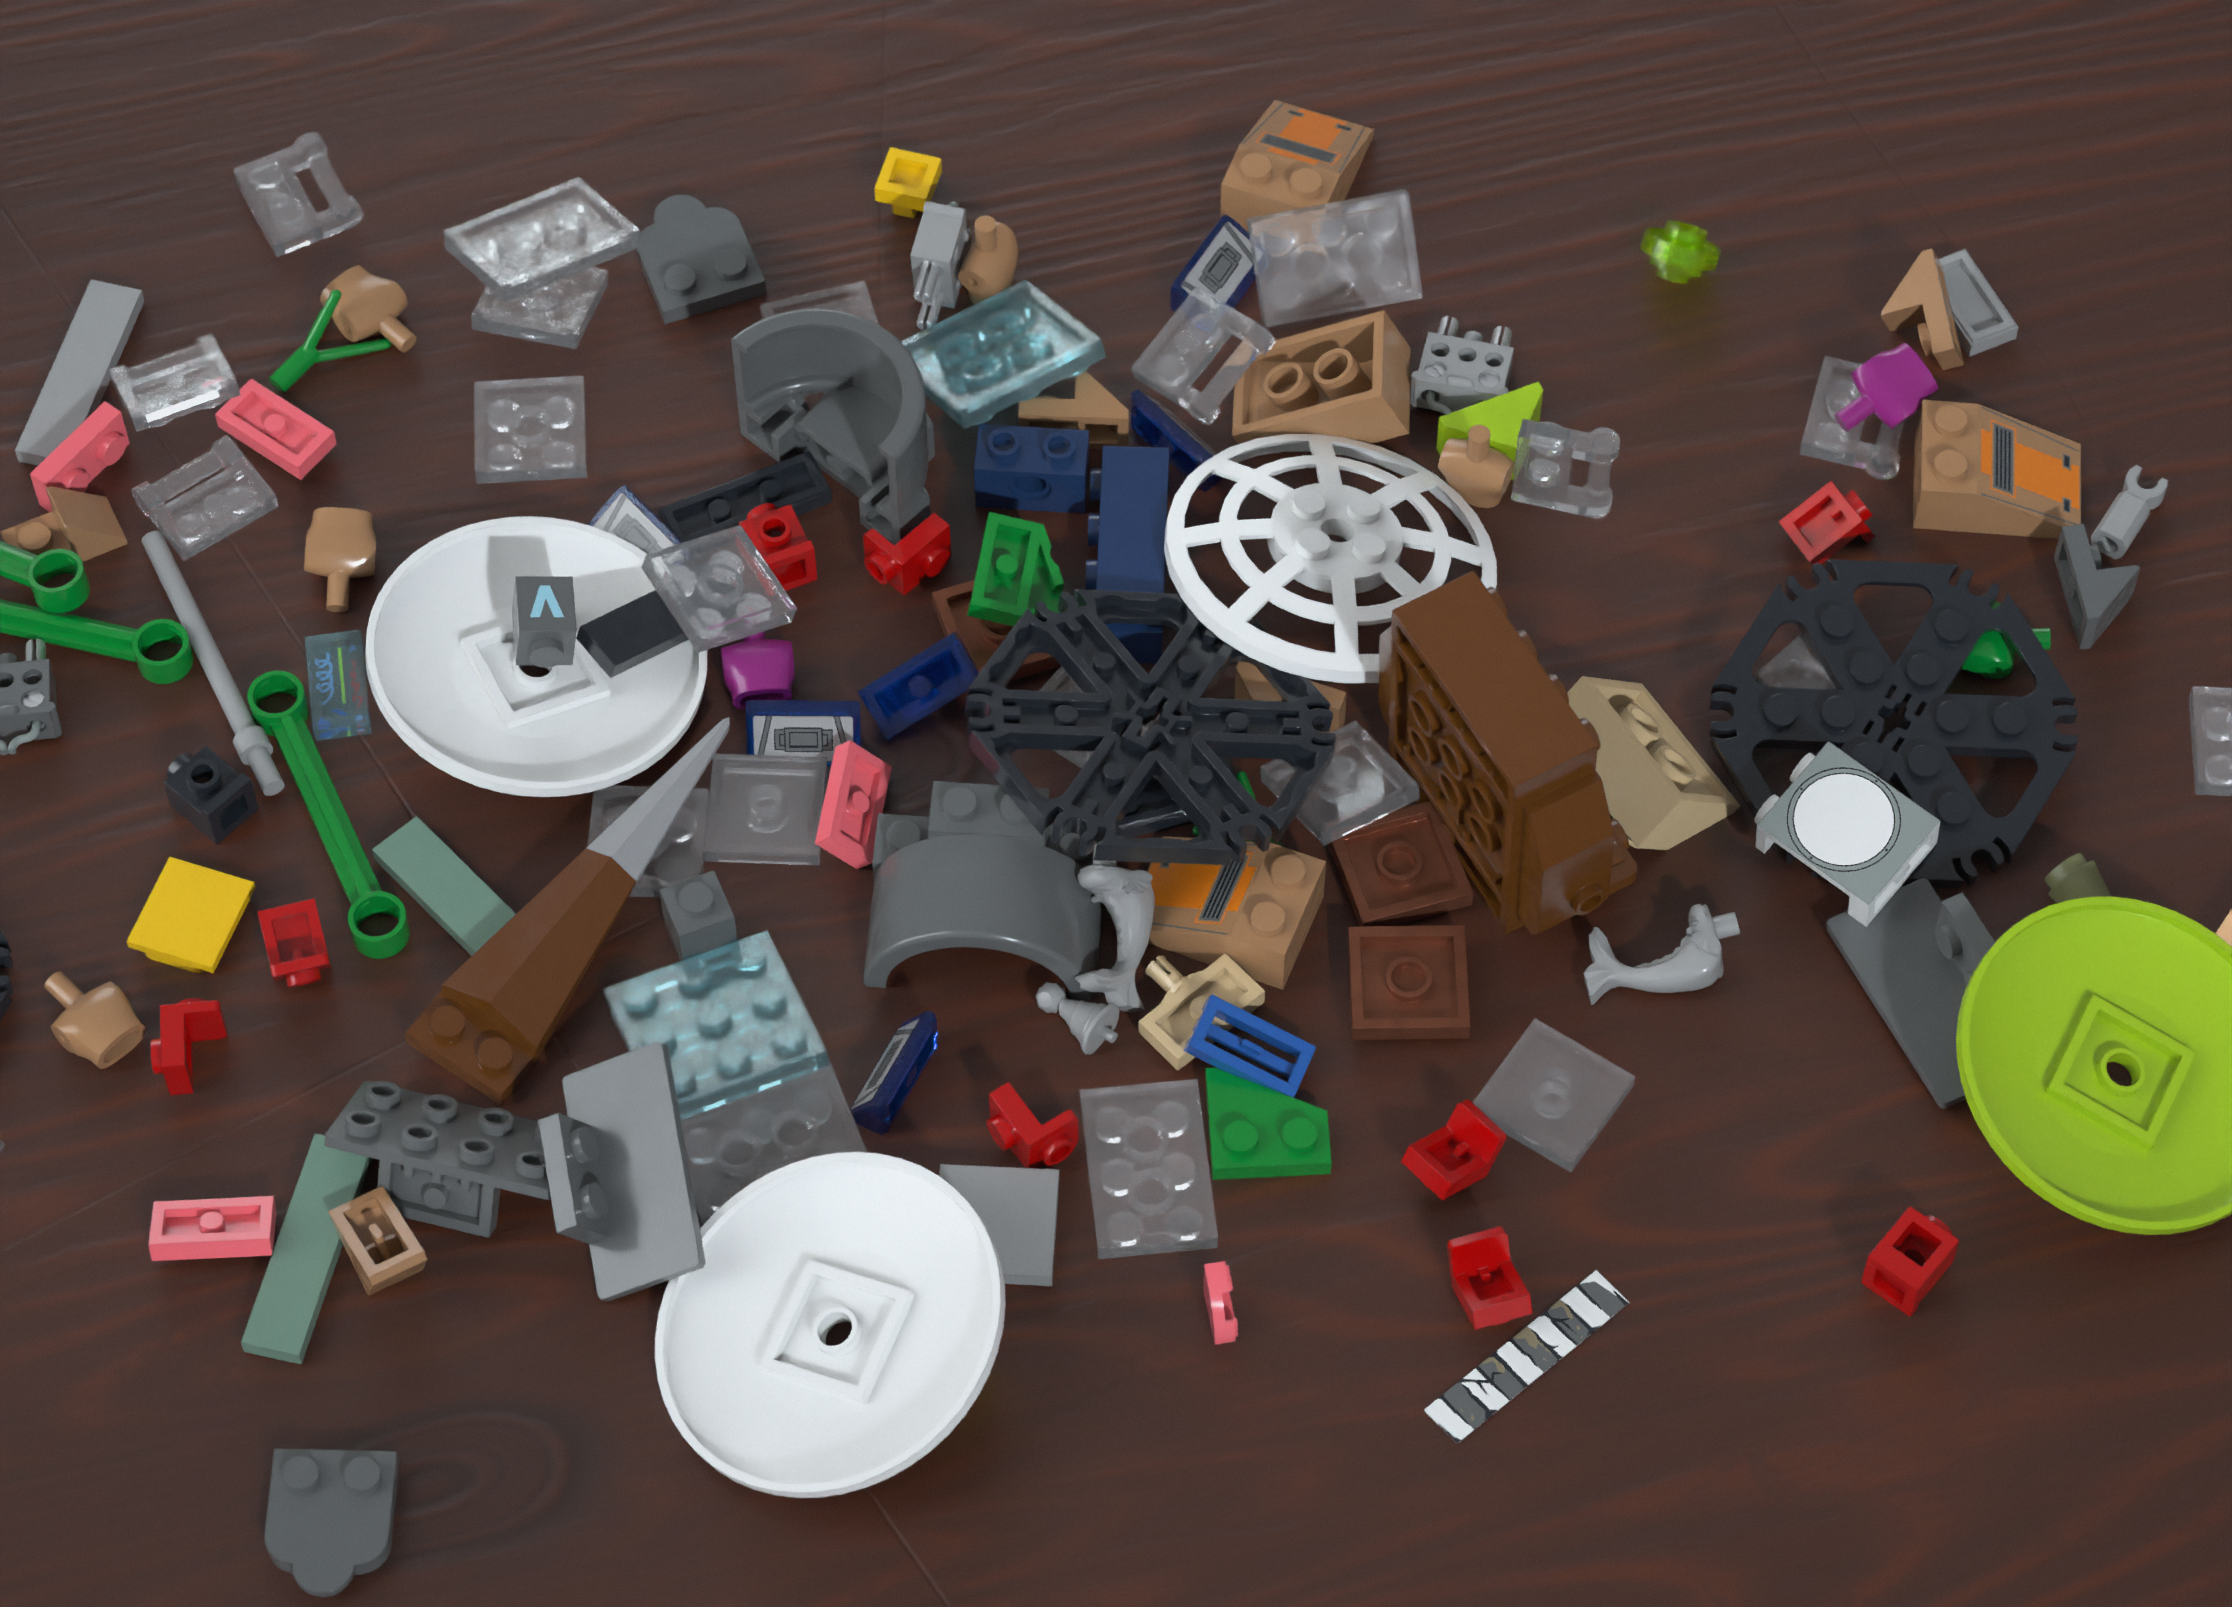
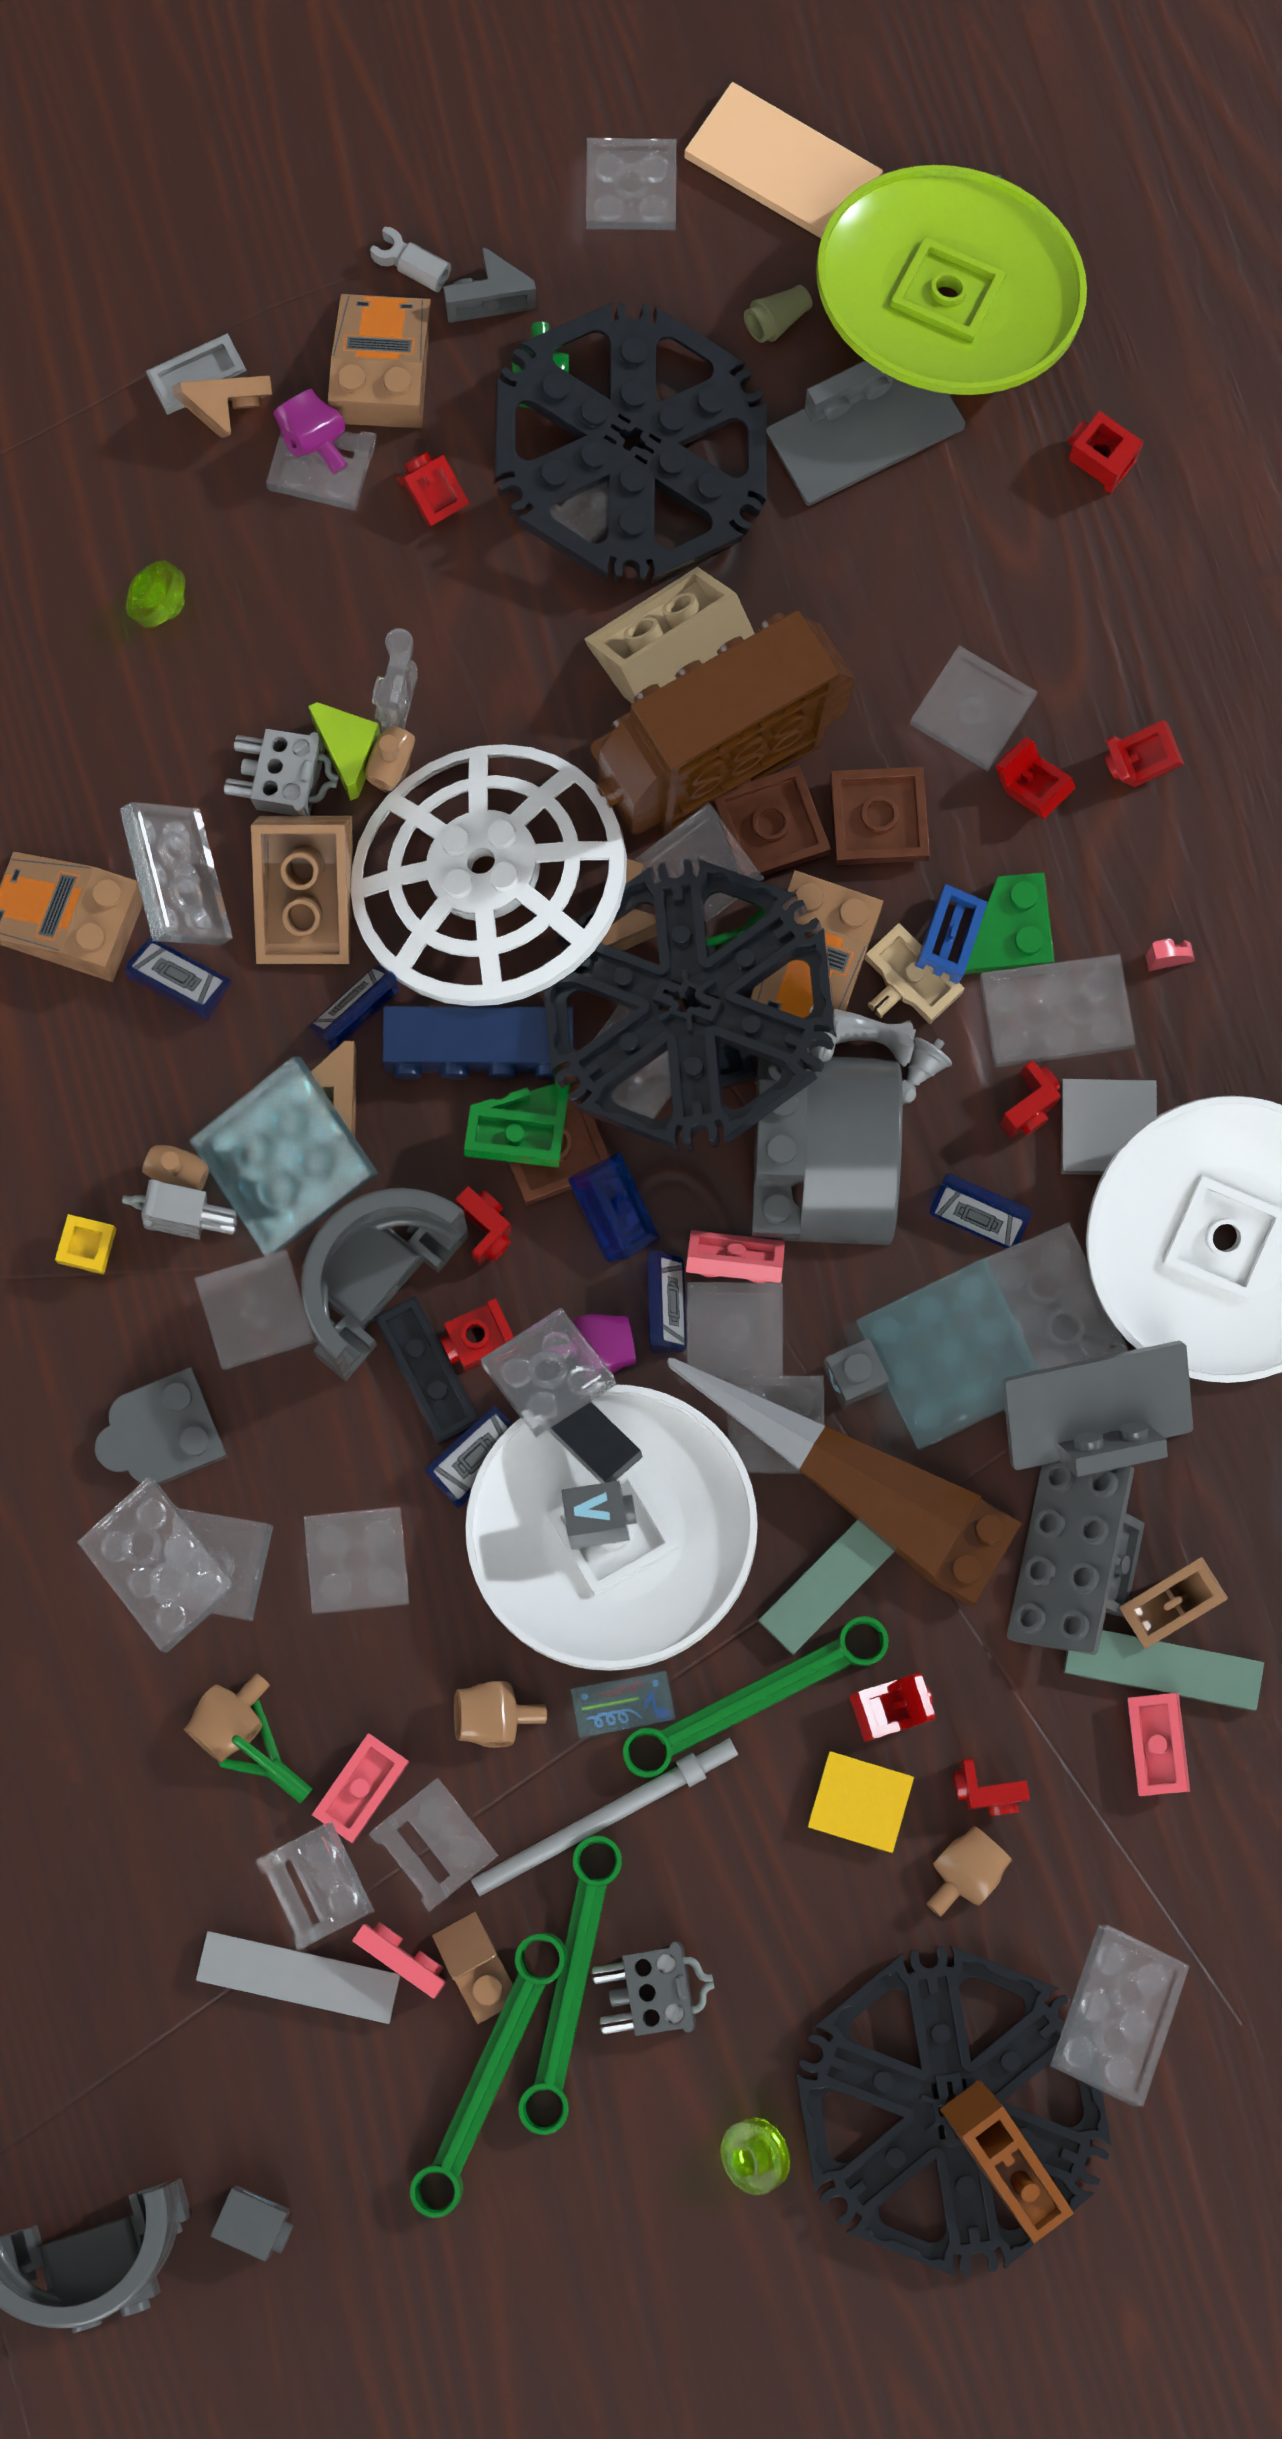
camera: 95 degrees left, 20 degrees up
black brick [164,746,259,845] -> none
clear plate [233,132,363,257] -> none
dark blue brick [974,424,1089,514] -> none
clear plate [1131,287,1276,425] -> none
sticker [1424,1270,1629,1444] -> none
light grey animal [1584,904,1740,1005] -> none
panel [1754,741,1940,927] -> none

